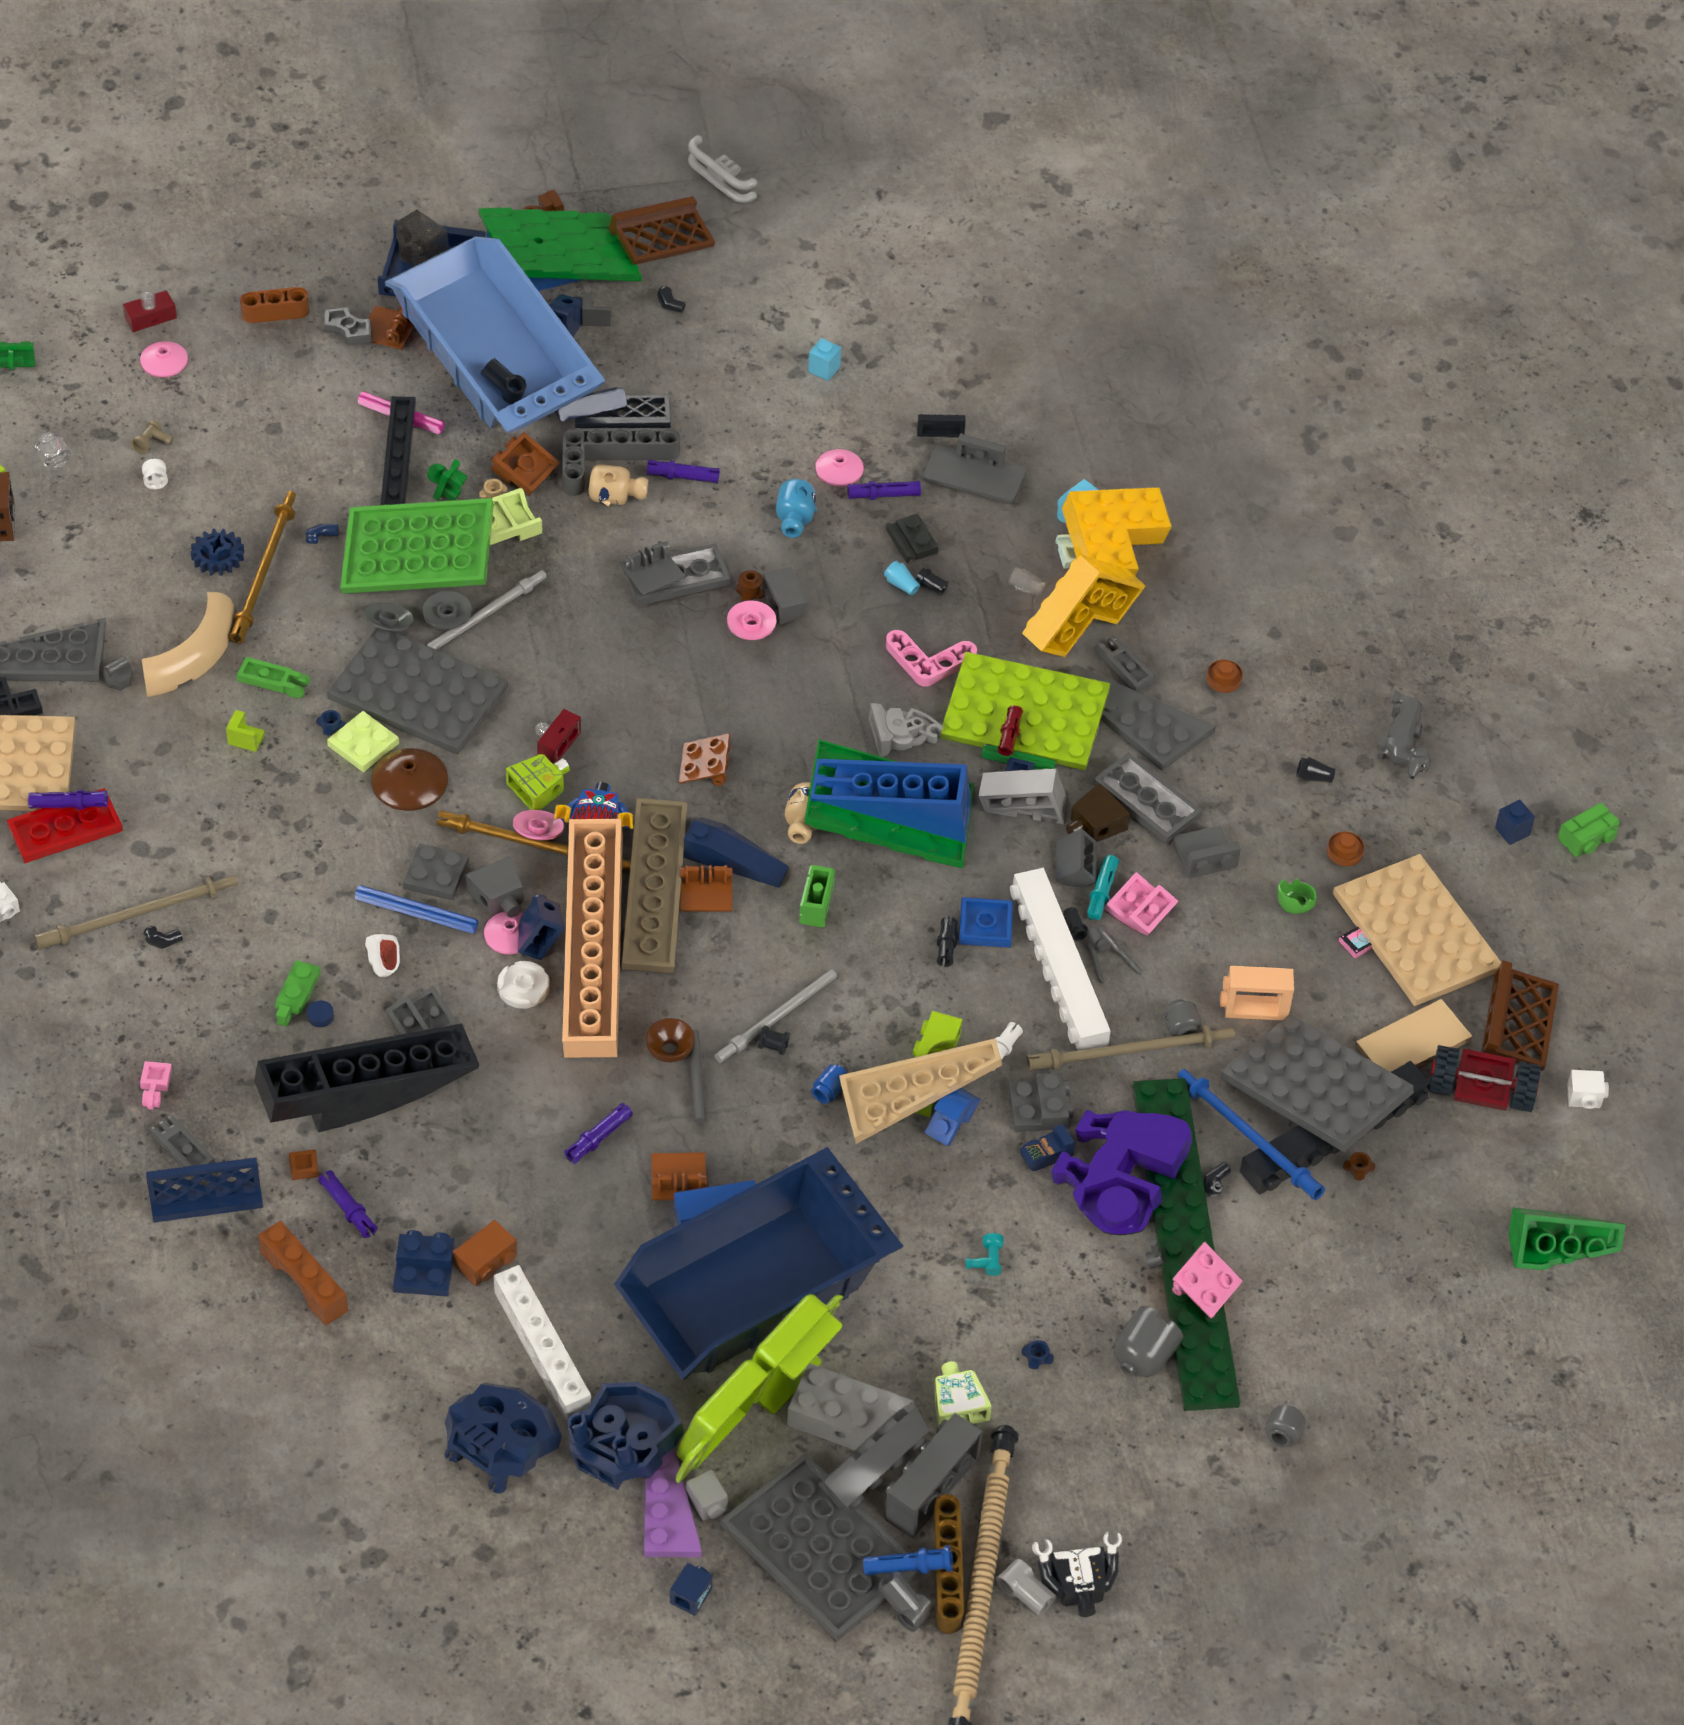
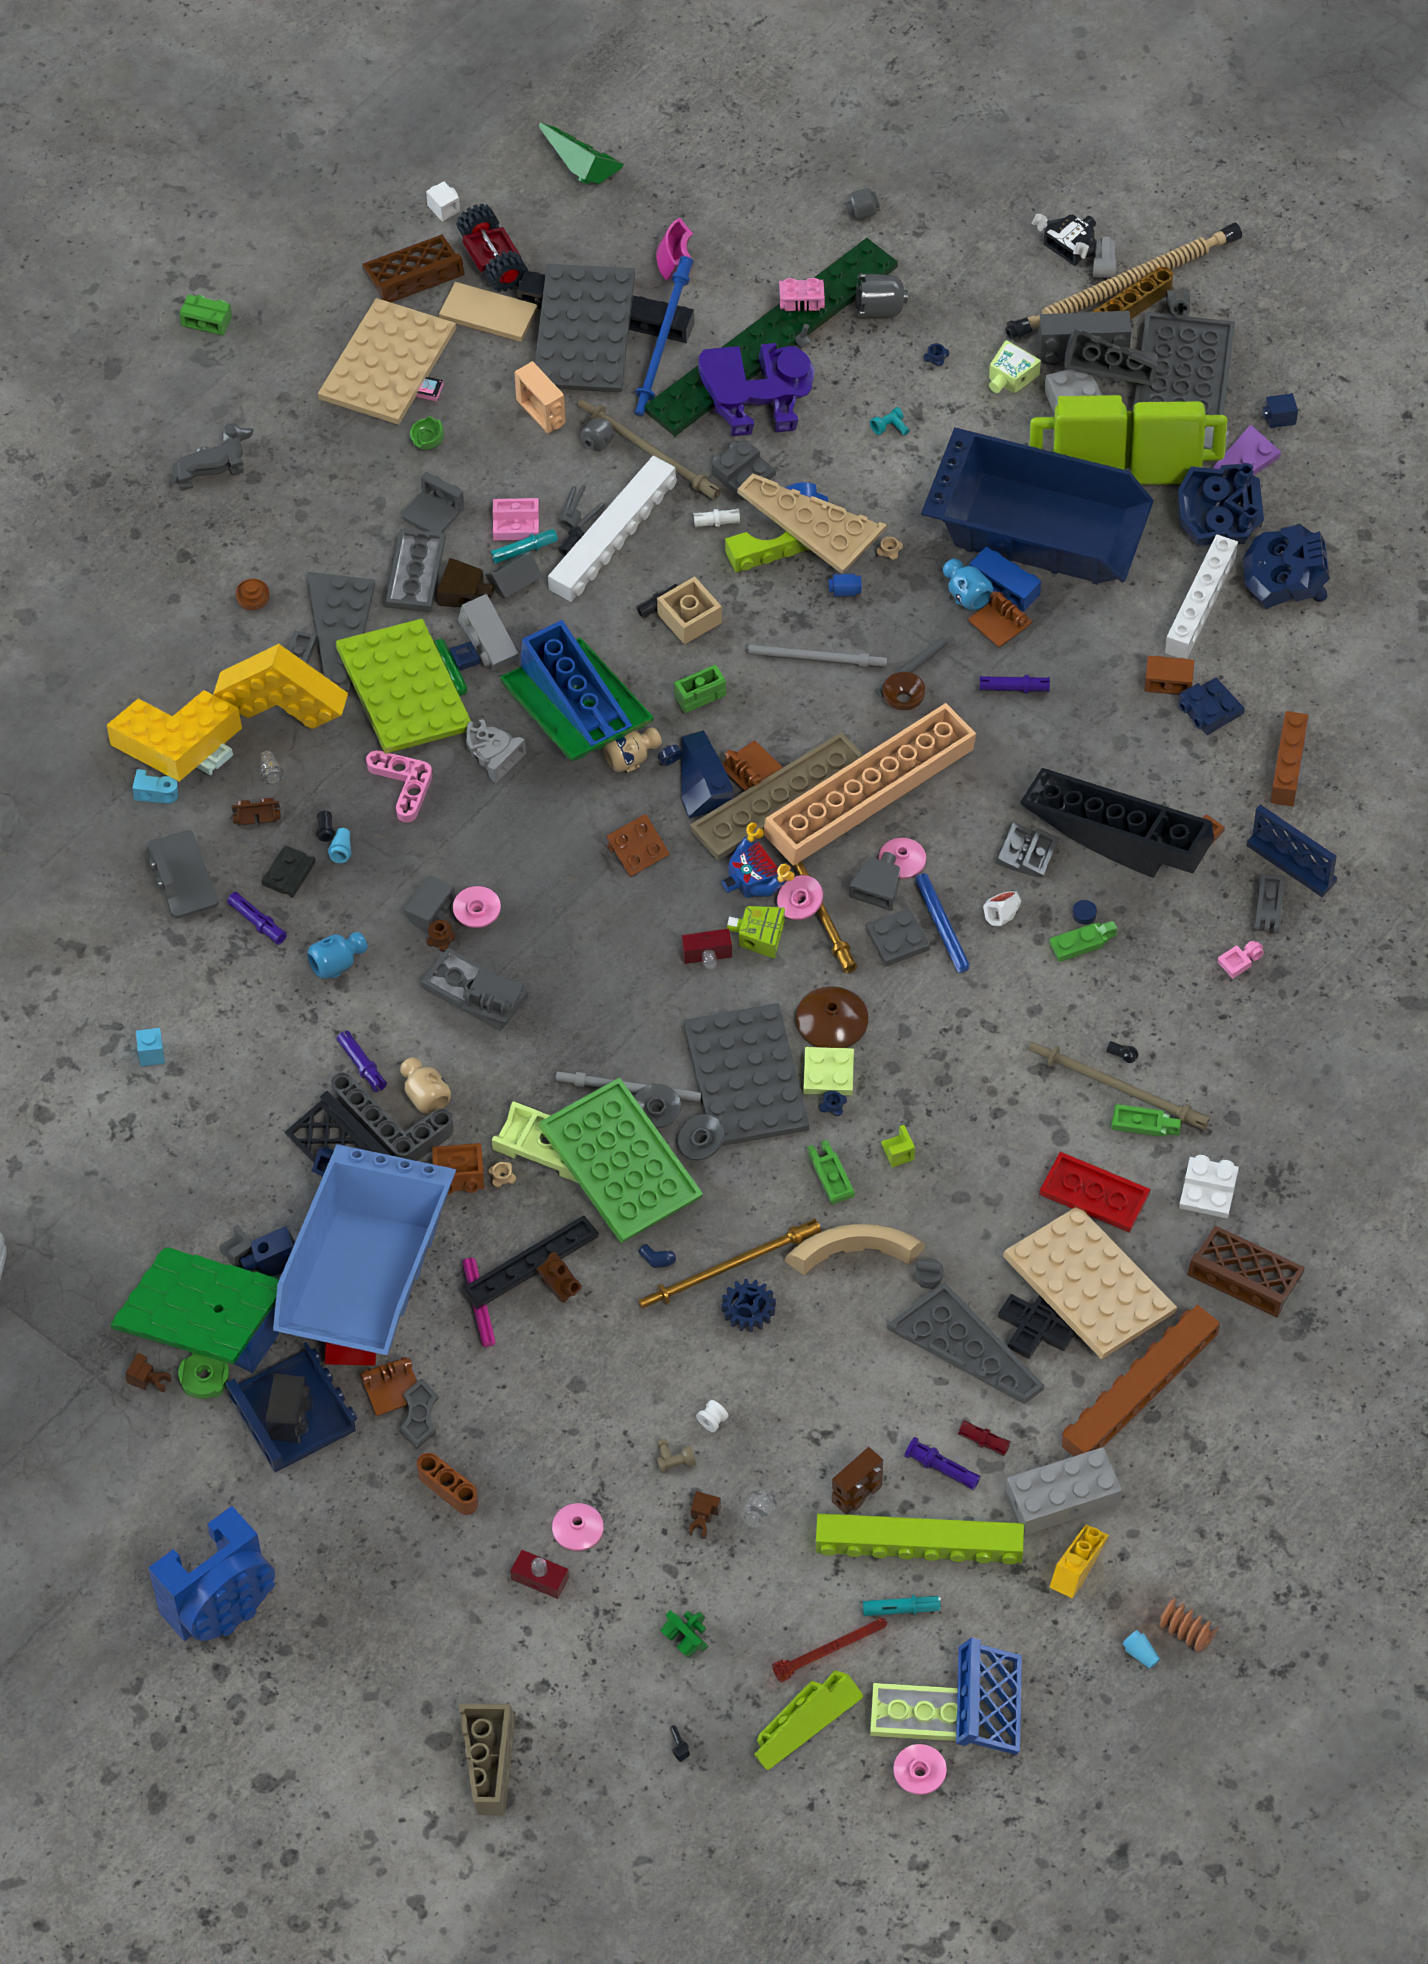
camera: 125 degrees left, 5 degrees up
dark purple pin [28,789,108,810] -> none
dark purple pin [318,1170,378,1238] -> none
green hips [427,459,468,501] -> none
black piece [480,358,527,404] -> none
white tile [497,961,550,1009] -> none
dark blue torso [518,895,564,960] -> none
reddish brown fence [608,196,715,265] -> none
black arm [657,286,686,313] -> none
black bush [758,1025,790,1055] -> none
bright pink dish [816,449,863,487] -> none
blue pin [863,1545,953,1576] -> none
black tile [917,414,966,437] -> none
blue plate [959,897,1013,948] -> none
dark red pin [997,705,1023,756] -> none
dark blue leg [1019,1124,1075,1171] -> none
black arm [1204,1162,1231,1197] -> none
black cone [1296,756,1335,783] -> none
dark orange plate [1326,831,1365,867] -> none
dark blue brick [1495,799,1535,845] -> none
none -> blue piece [148,1506,275,1641]
none -> reddish brown hinge [231,798,281,826]
none -> dark tan wedge [459,1704,516,1815]
none -> reddish brown hips [536,1252,582,1303]
none -> dark pink brick [656,218,693,281]
none -> tan brick [657,576,722,645]
none -> dark blue tile [658,745,682,766]
none -> reddish brown piece [689,1491,721,1539]
none -> tan plate [877,537,903,560]
none -> dark azure piece [943,558,994,611]
none -> bright green hinge [1111,1104,1181,1137]

